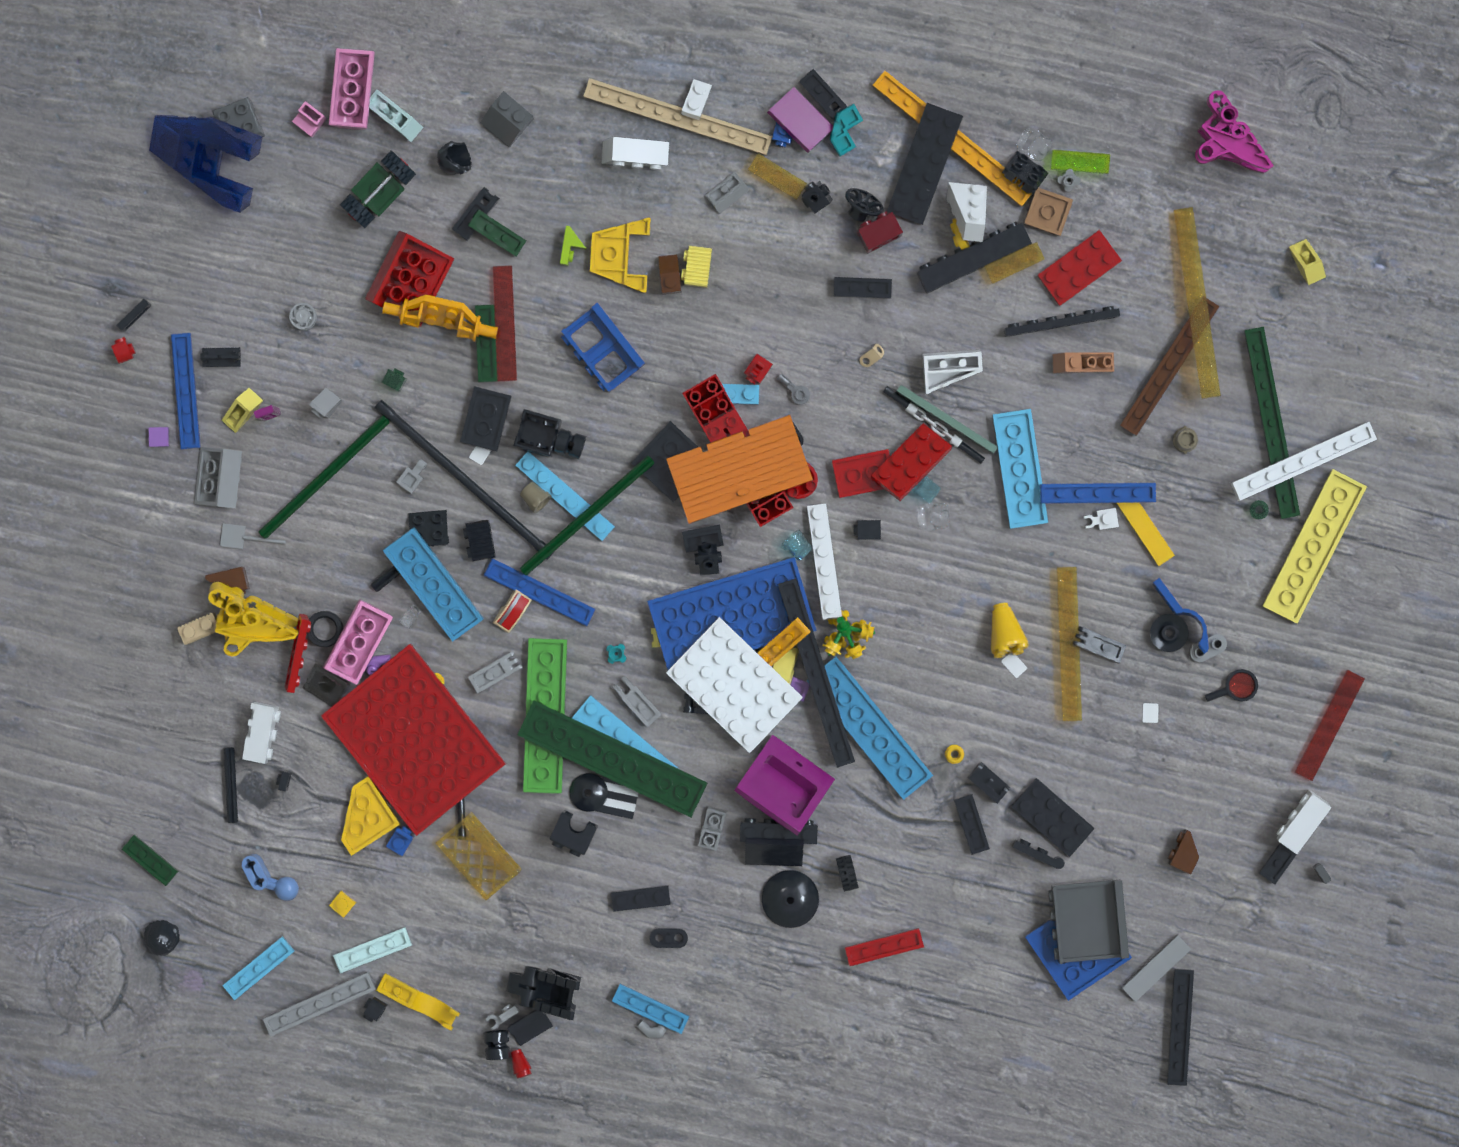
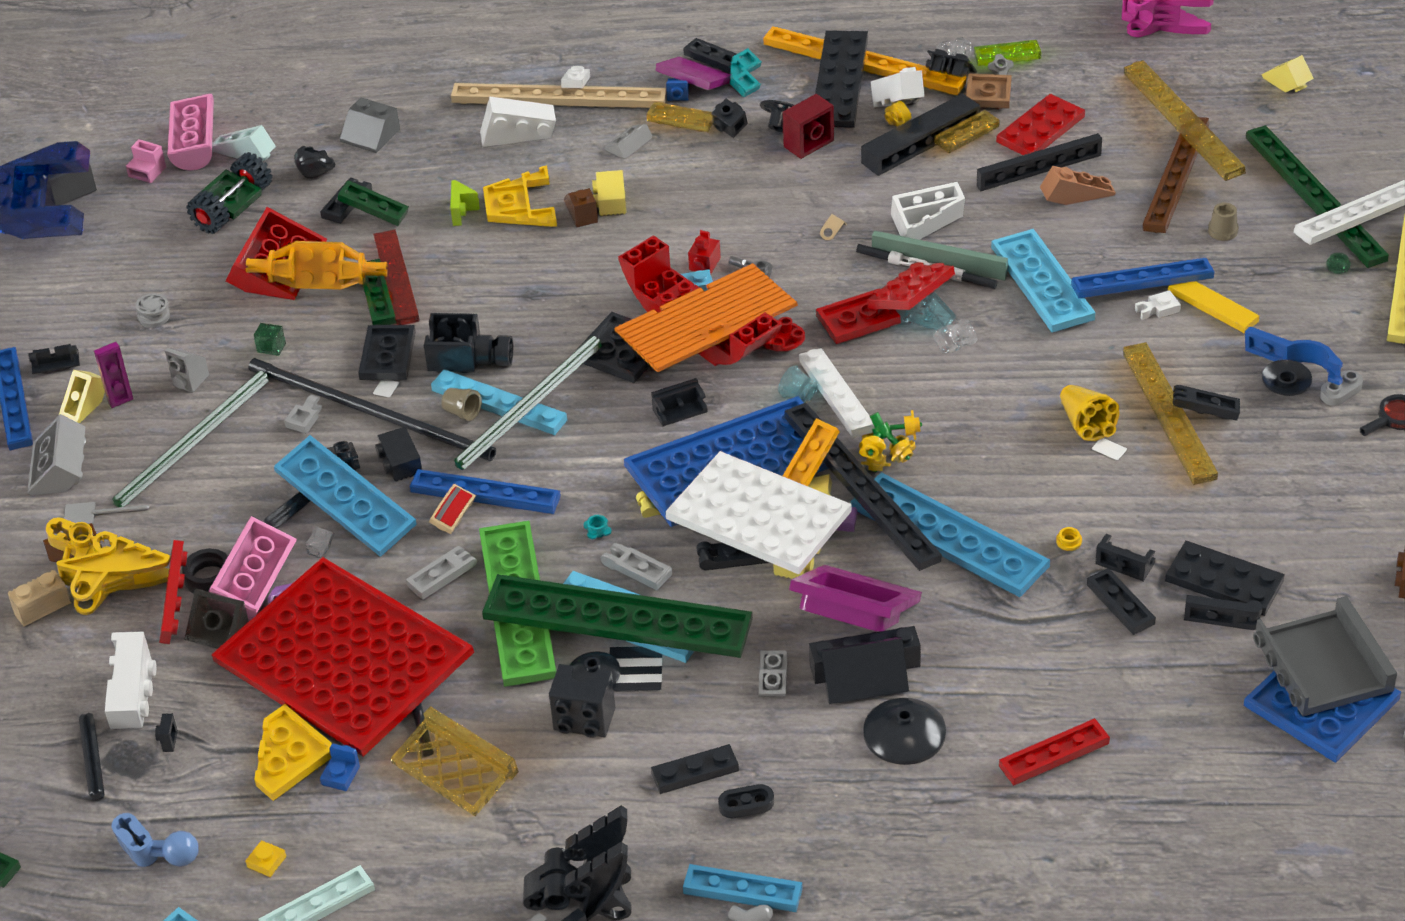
camera: 10 degrees left, 45 degrees down
blue window [561,303,645,393] -> none
black brick [694,544,722,575] -> none
black plate [834,277,892,299] -> none
black tyre [836,855,859,892] -> none
black brick [853,520,881,540] -> none
white sticker [1143,703,1158,723] -> none

